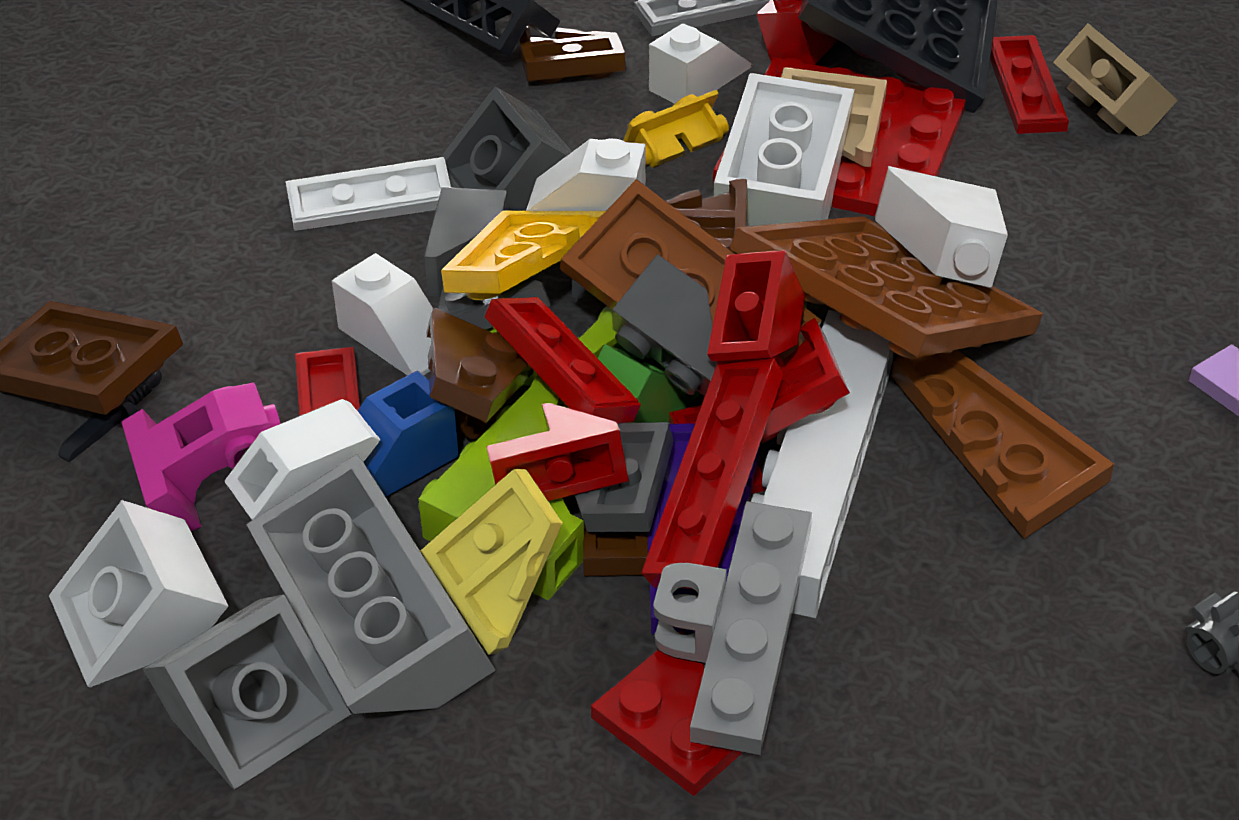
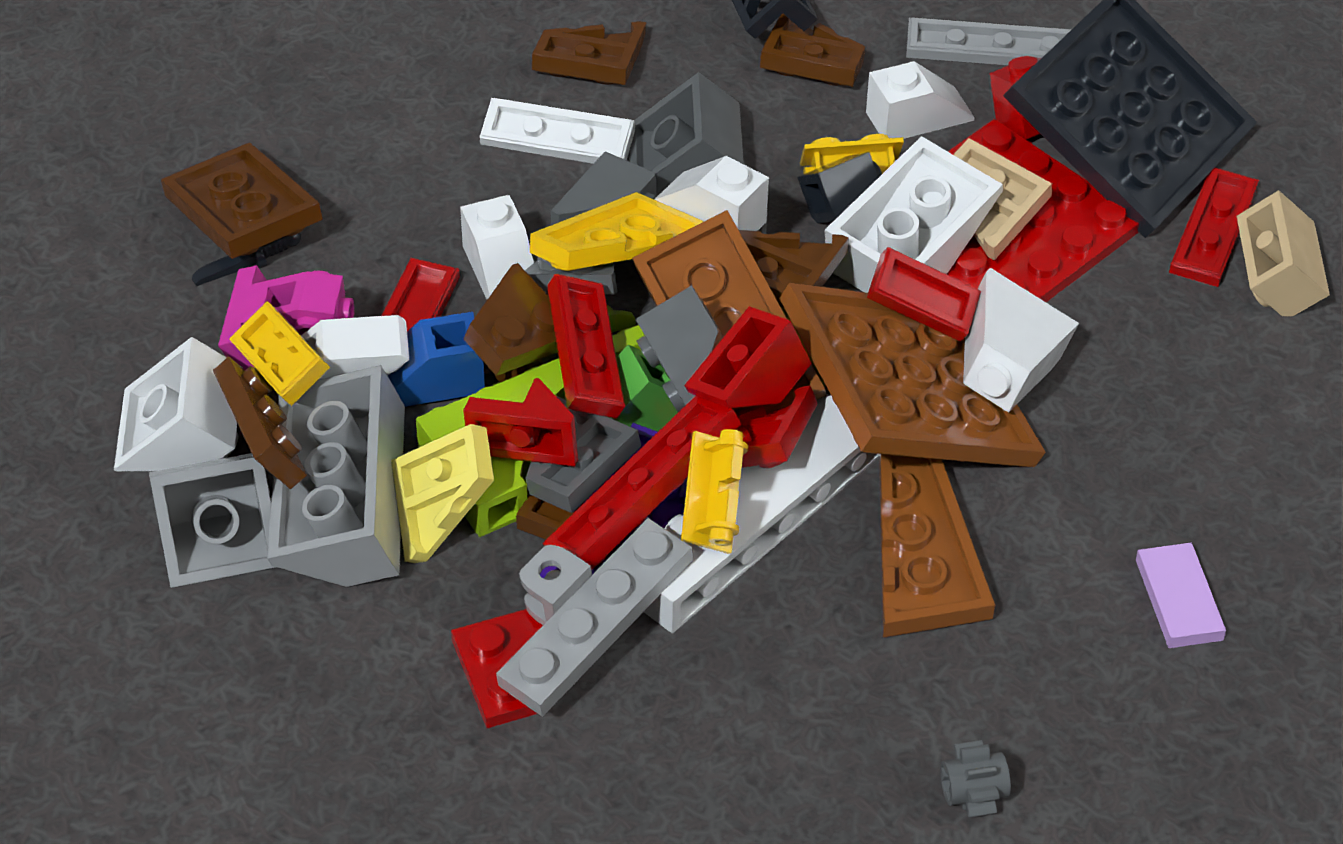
camera: 25 degrees right, 5 degrees up
none -> reddish brown plate [213,356,307,490]
none -> yellow plate [229,301,330,406]
none -> reddish brown wing [532,21,647,85]
none -> yellow hinge [681,429,748,554]
none -> black brick [797,152,882,223]
none -> red tile [867,247,981,341]

